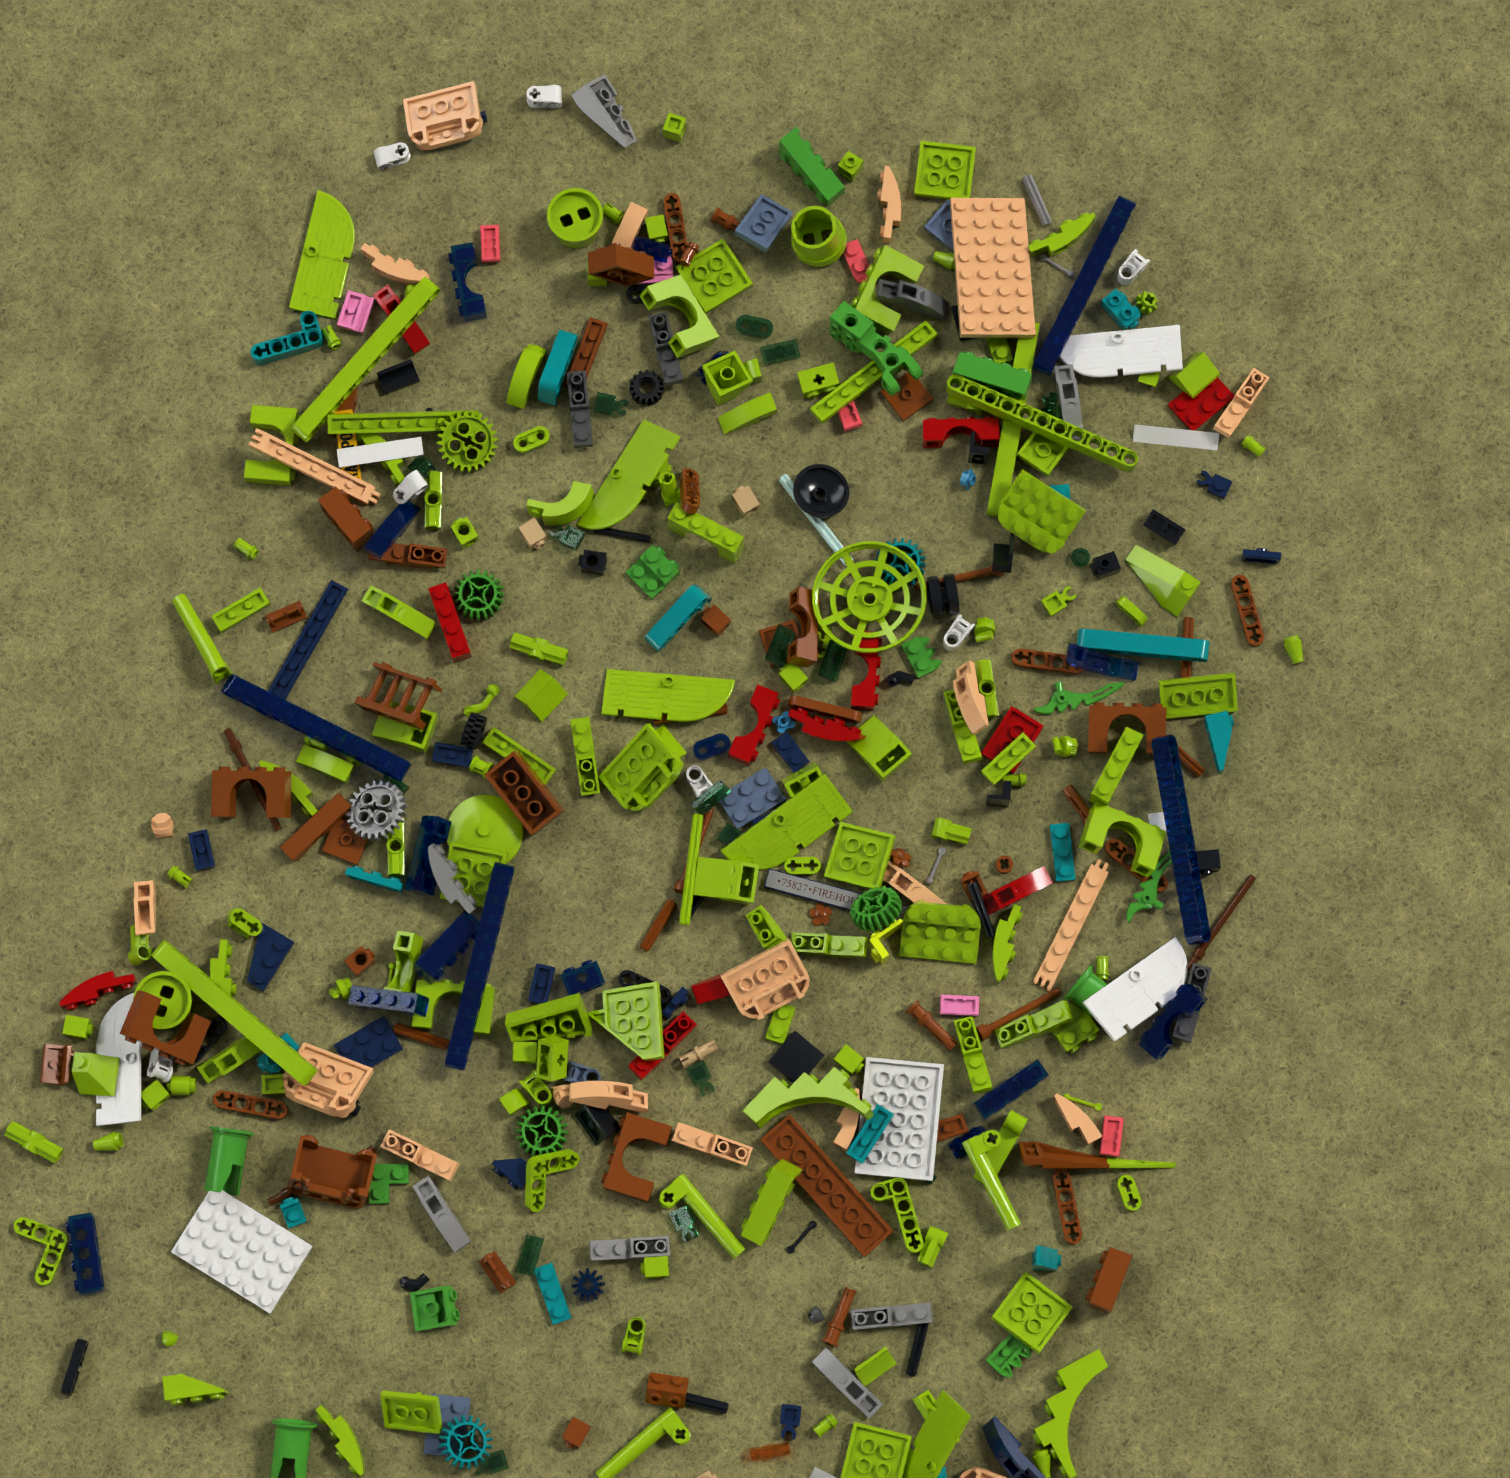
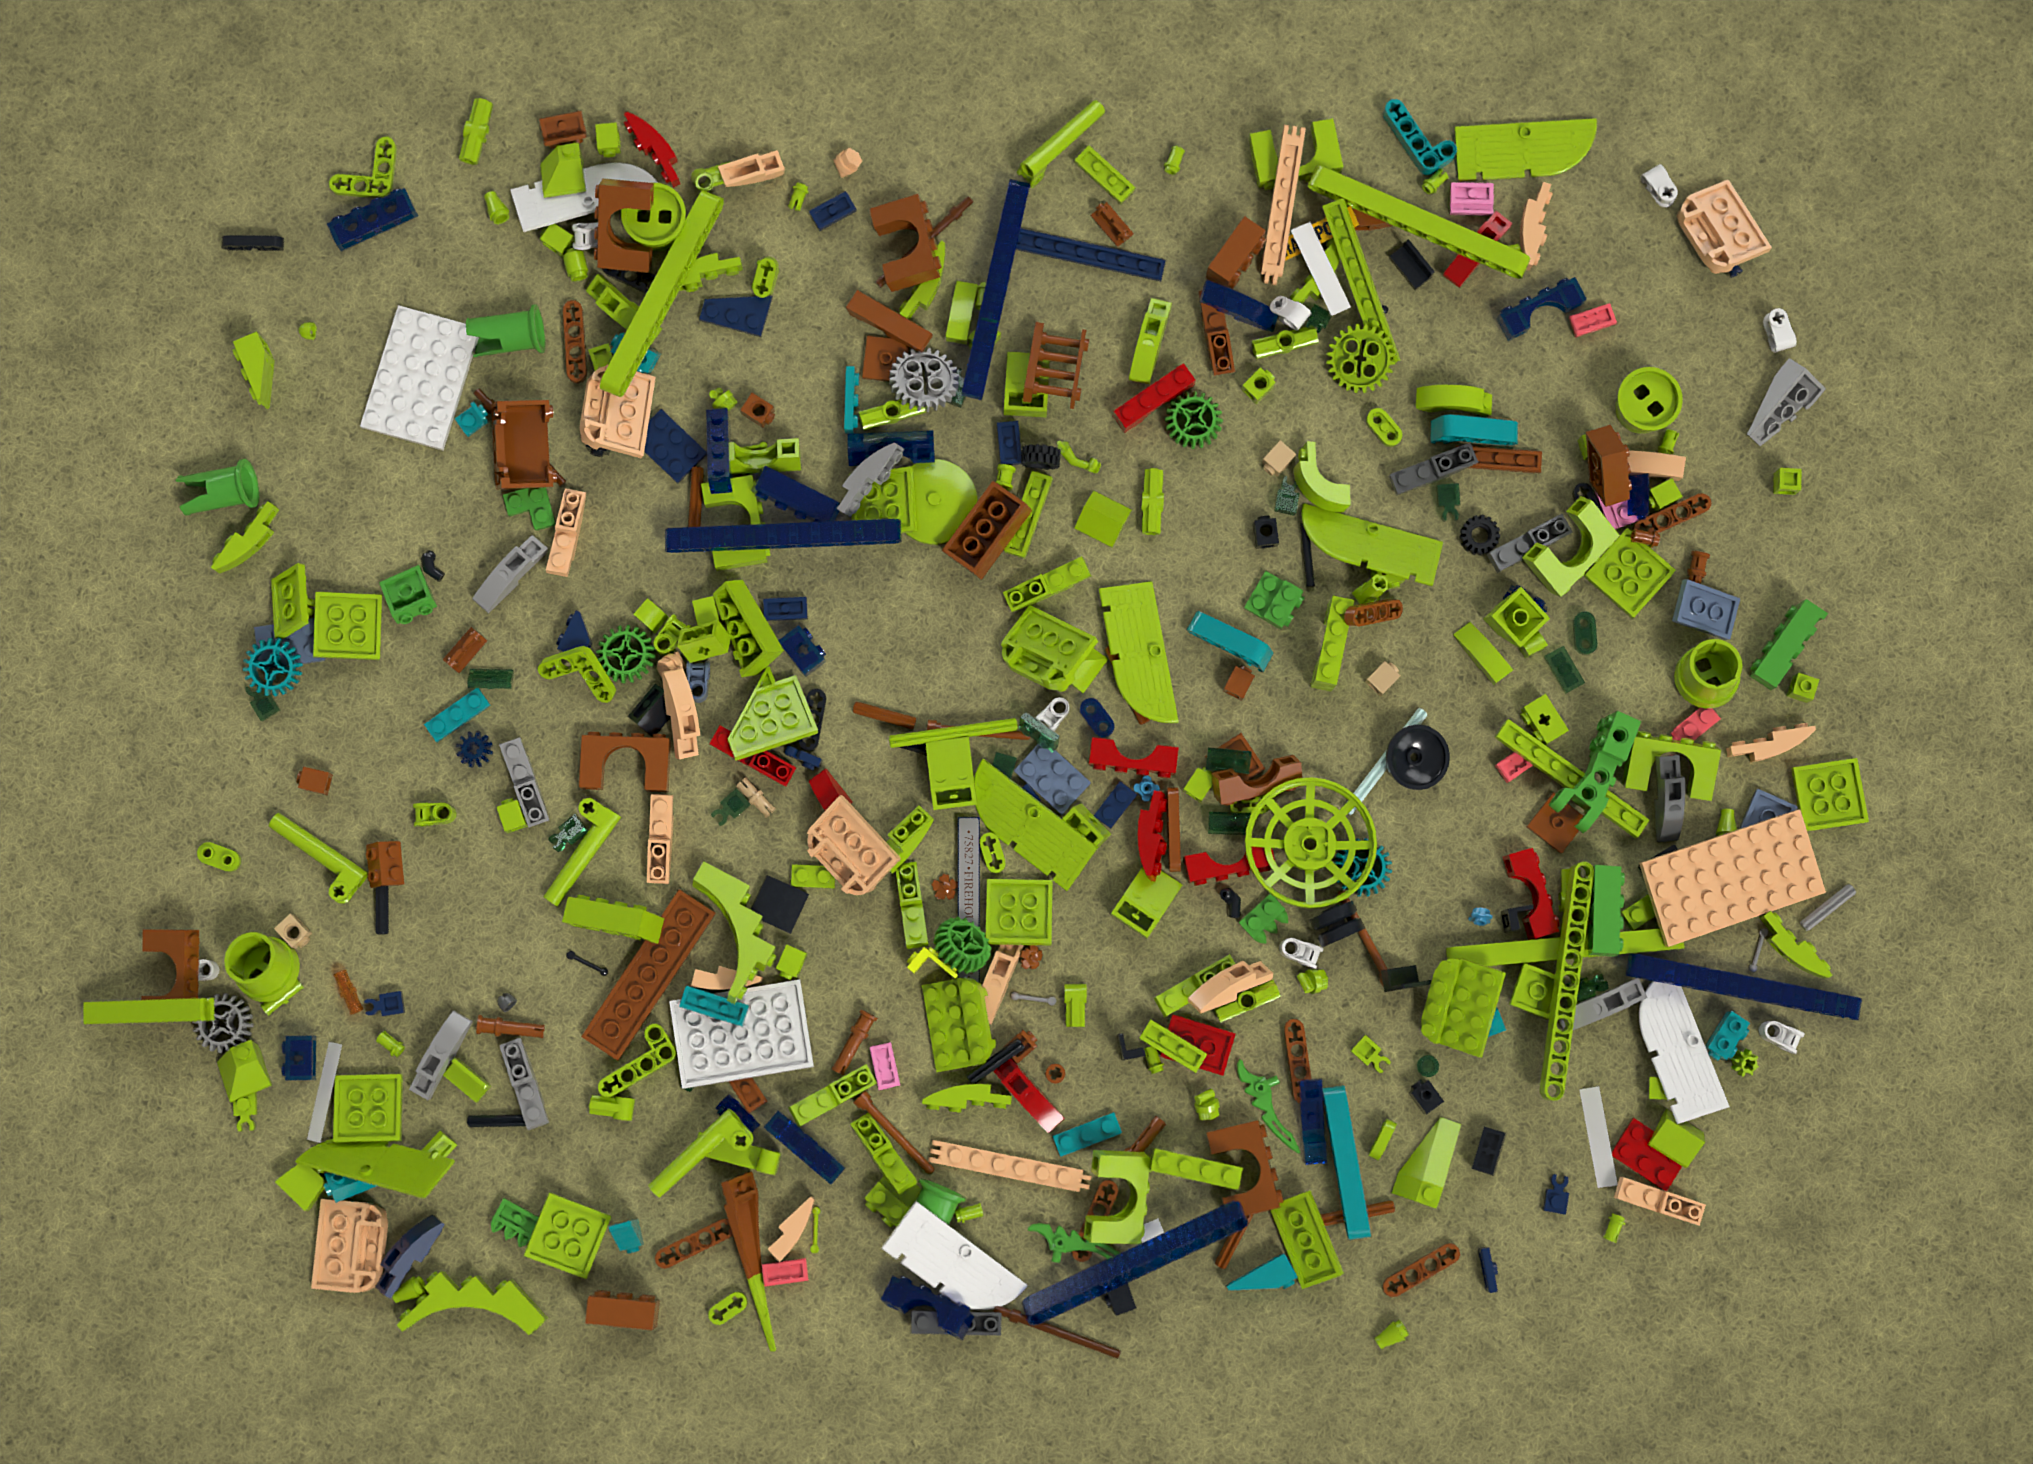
camera: 70 degrees right, 5 degrees up
none -> lime plate [313,592,382,660]

